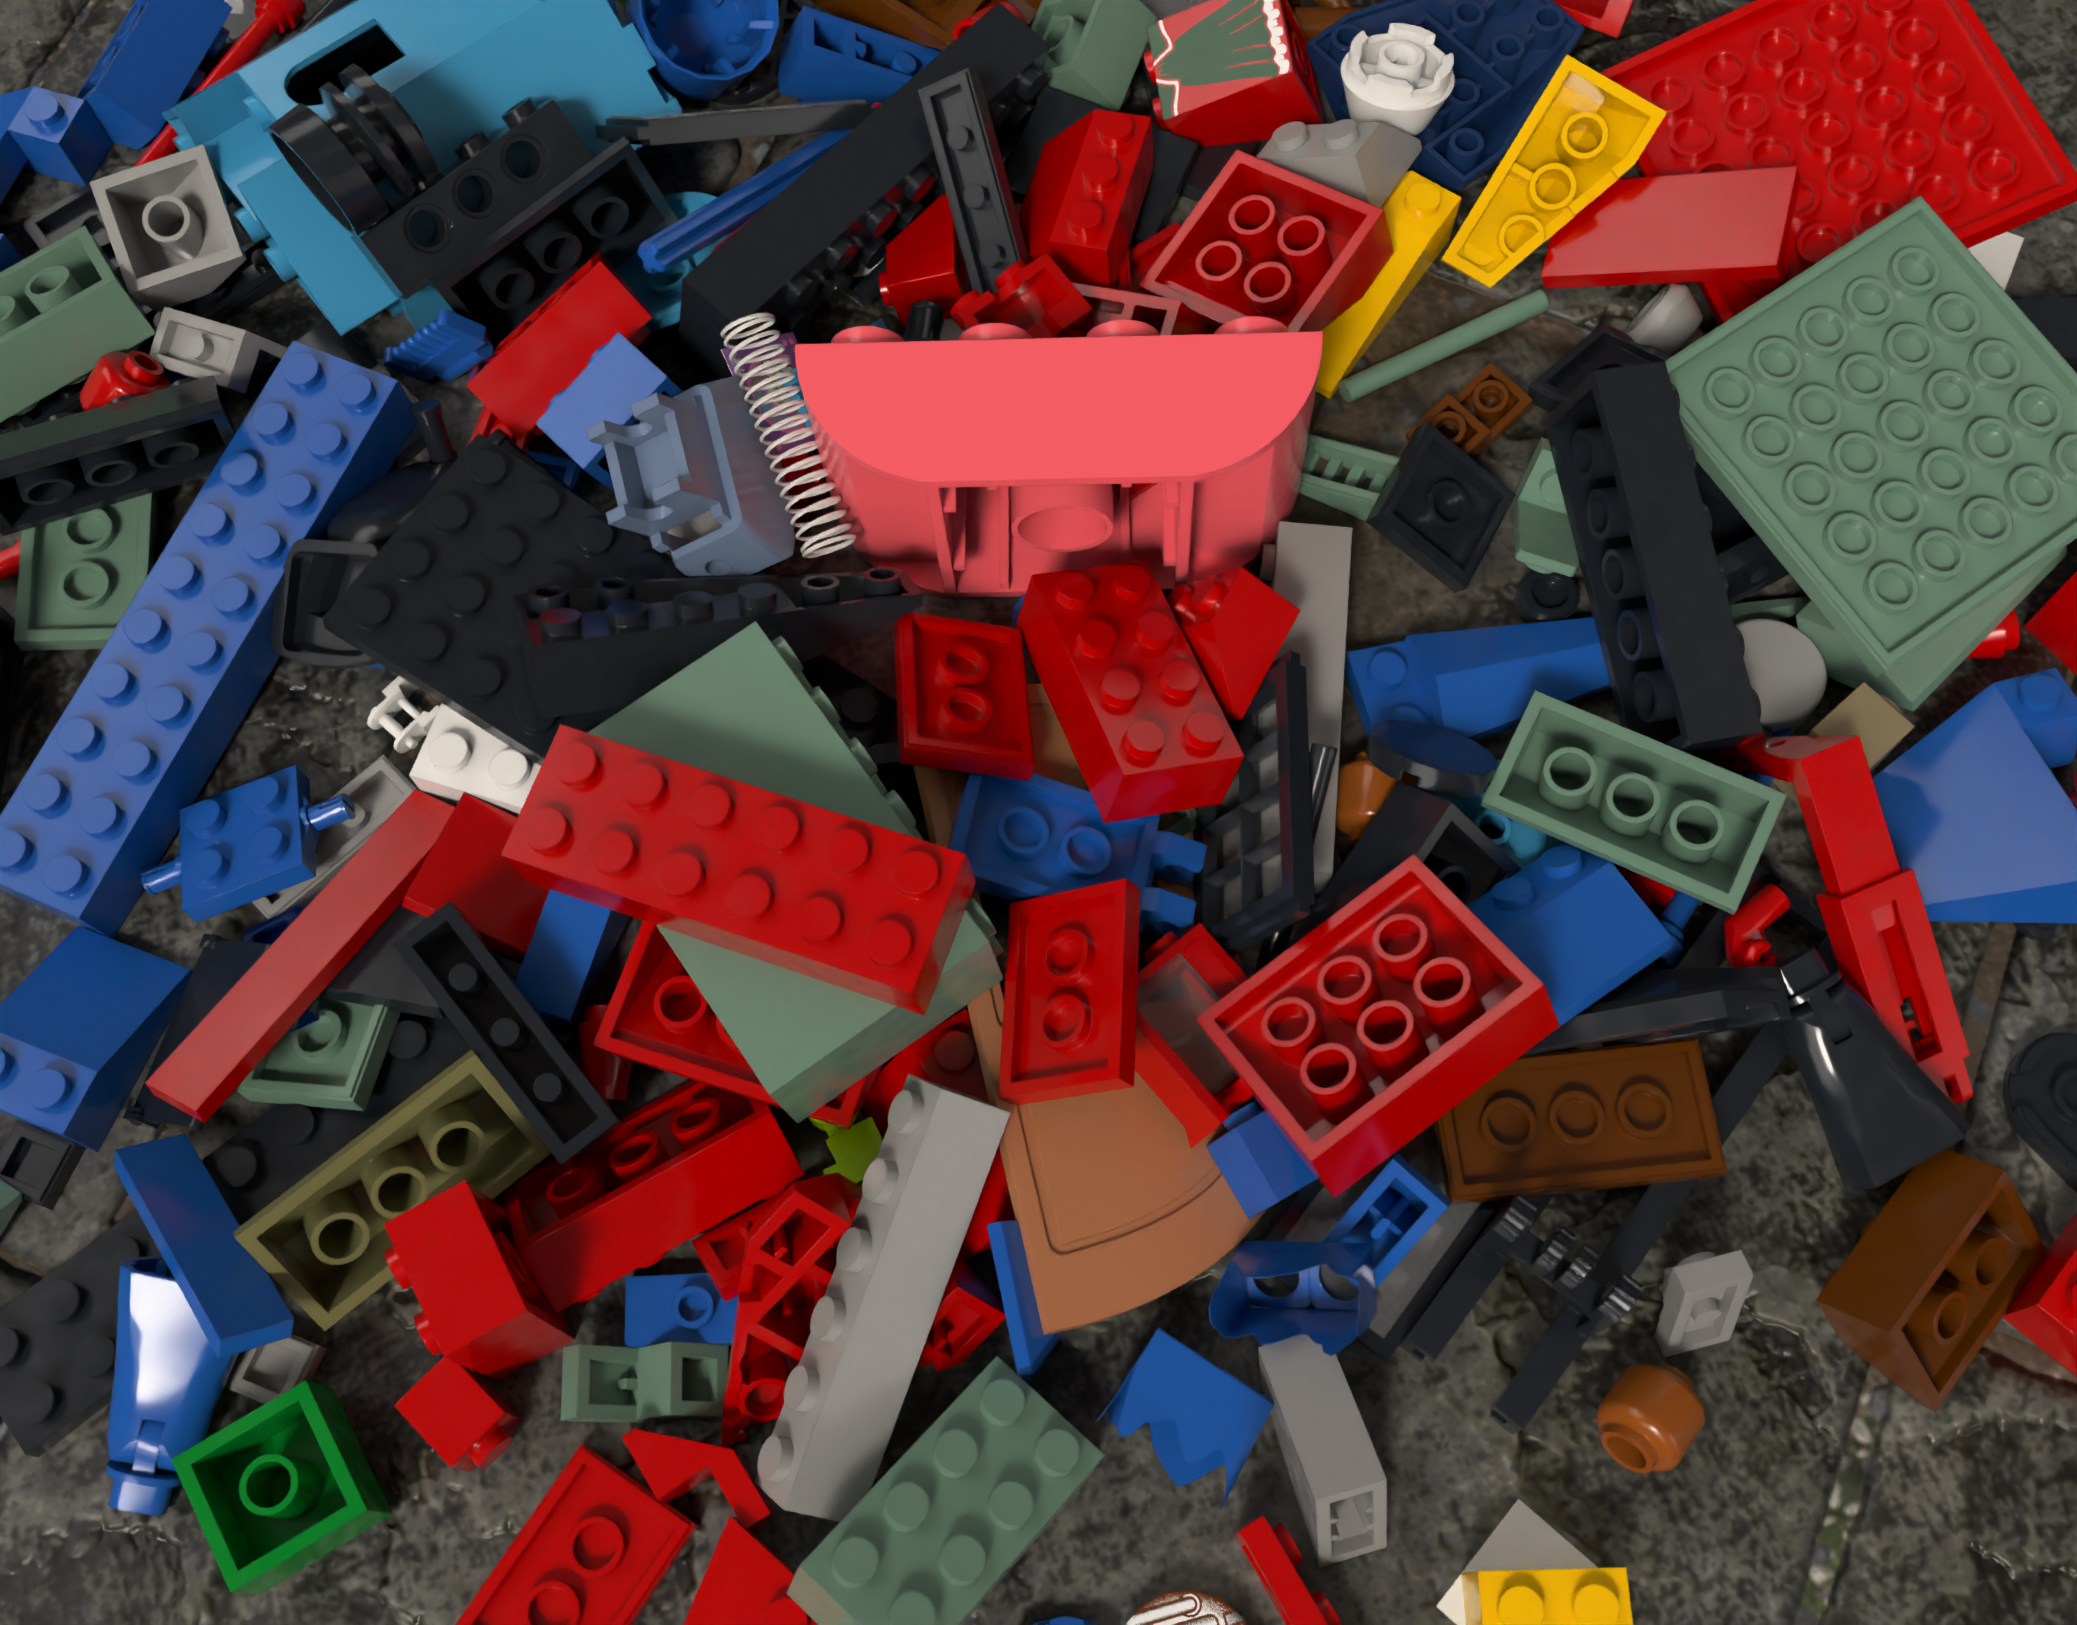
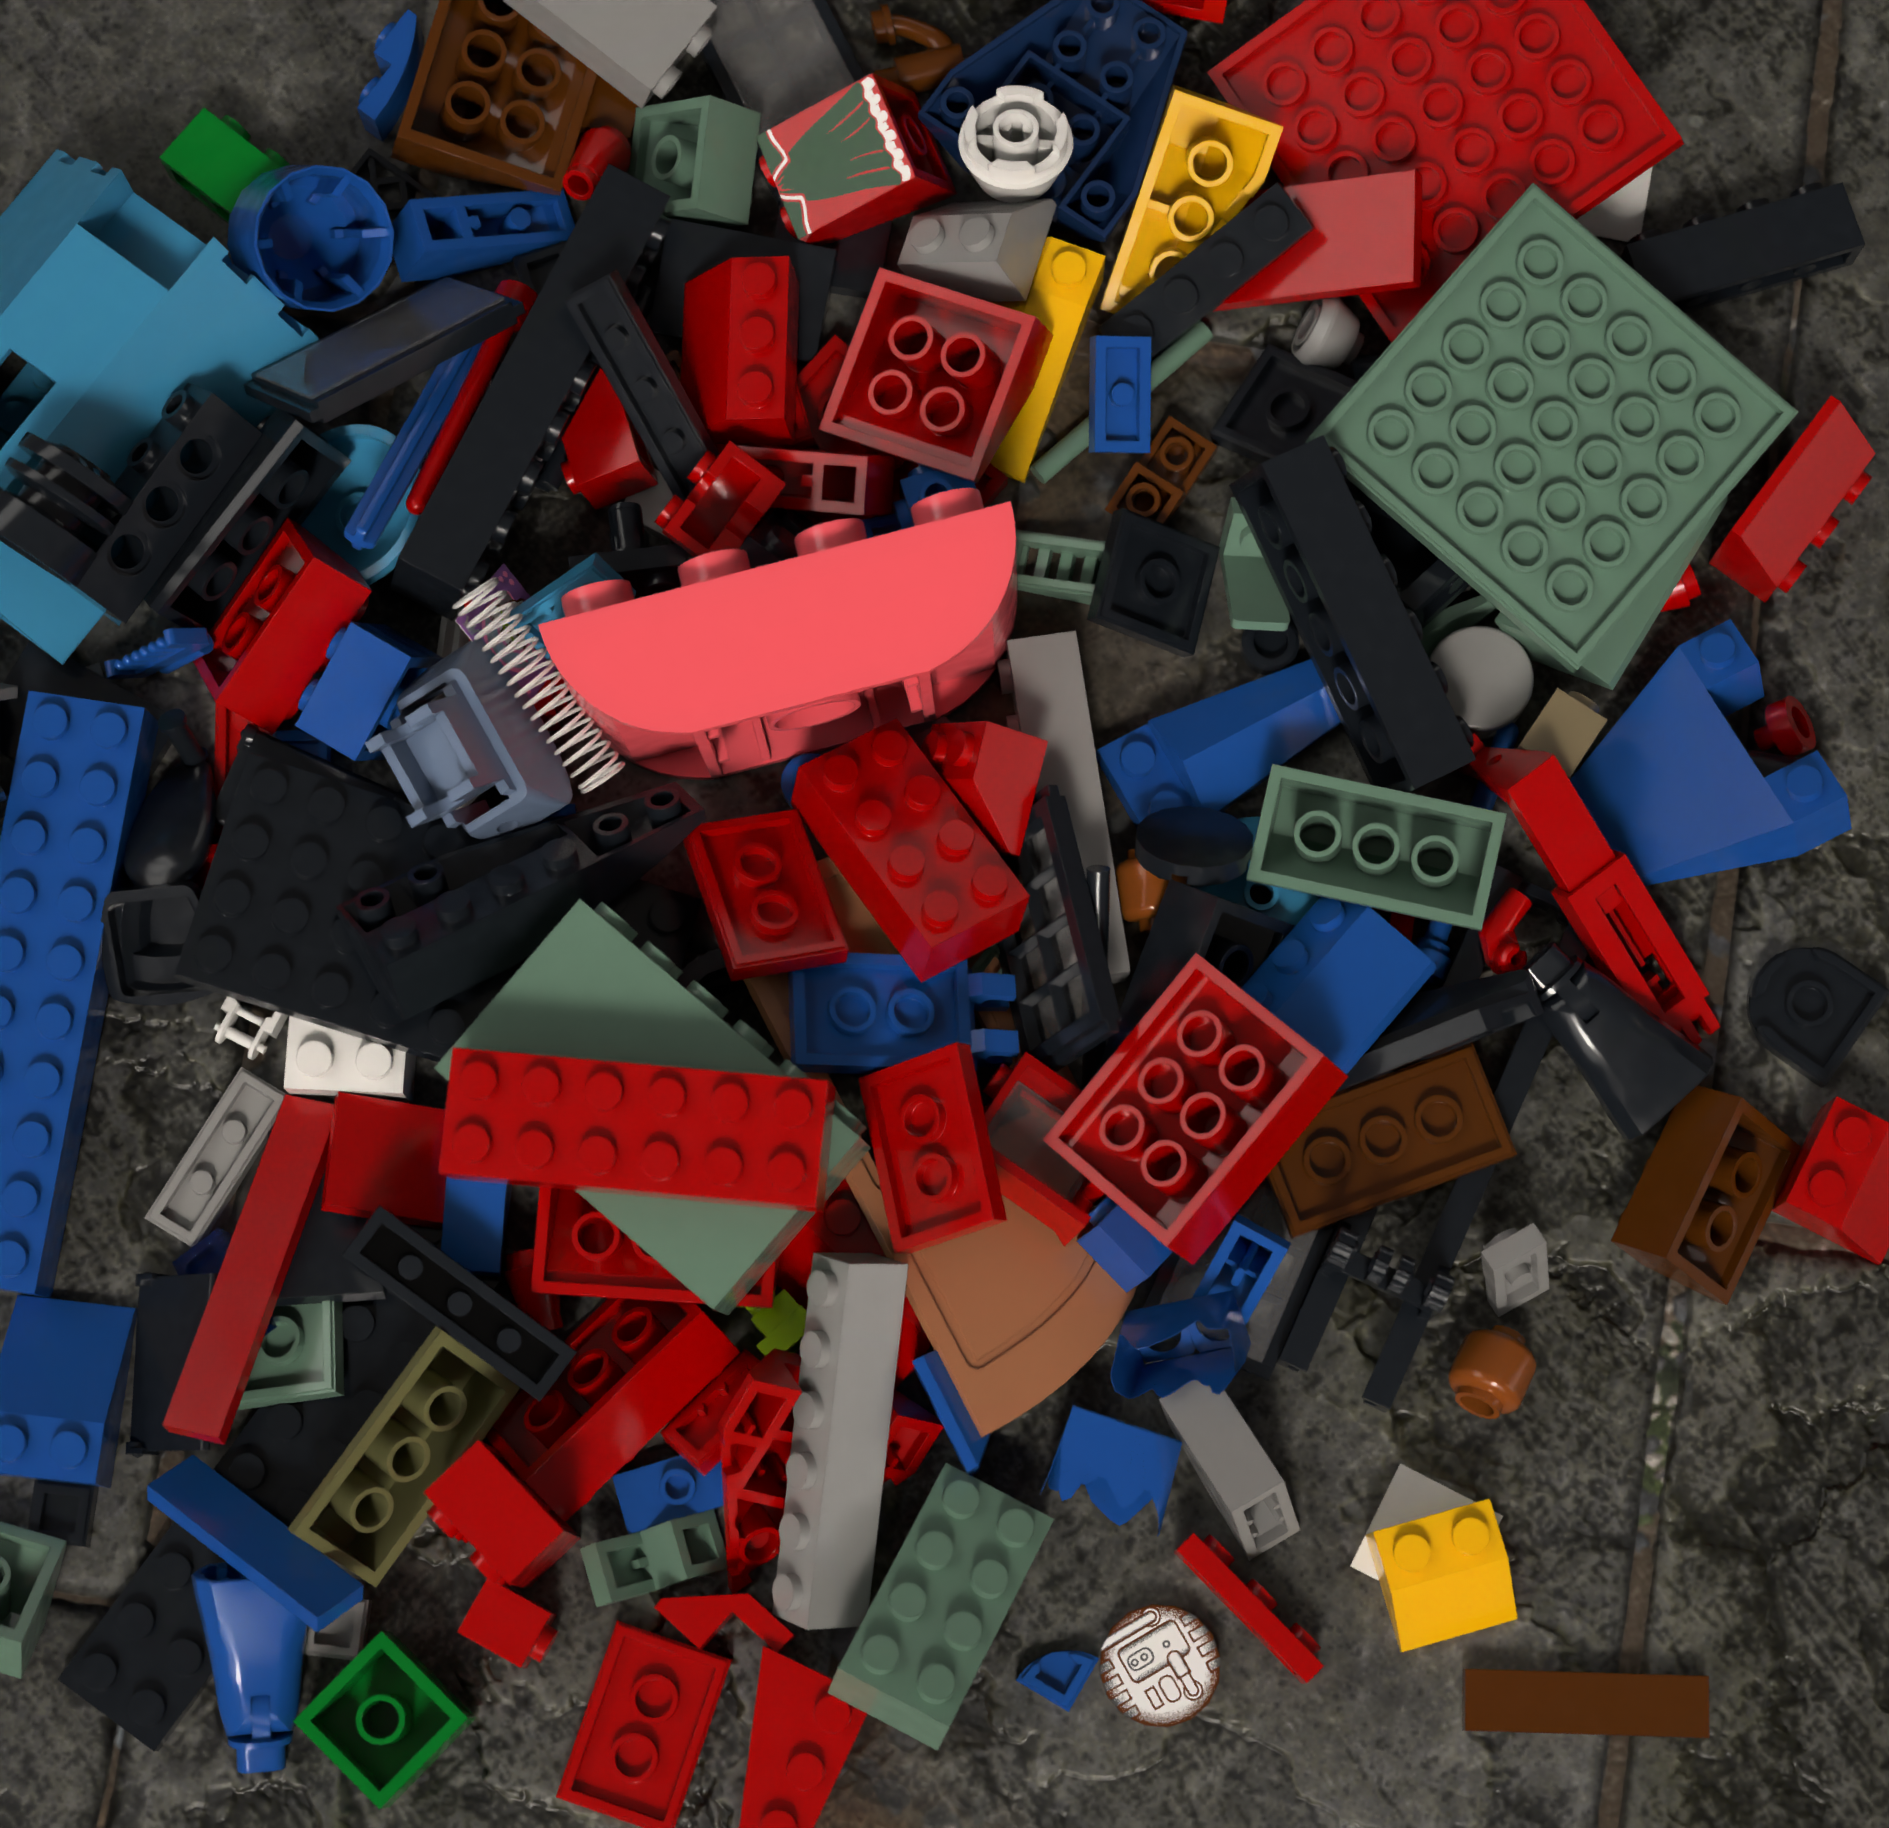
camera: 15 degrees left, 10 degrees up
blue plate [141,765,356,923] -> none
none -> blue plate [1089,336,1151,454]
none -> black plate [1098,182,1315,360]

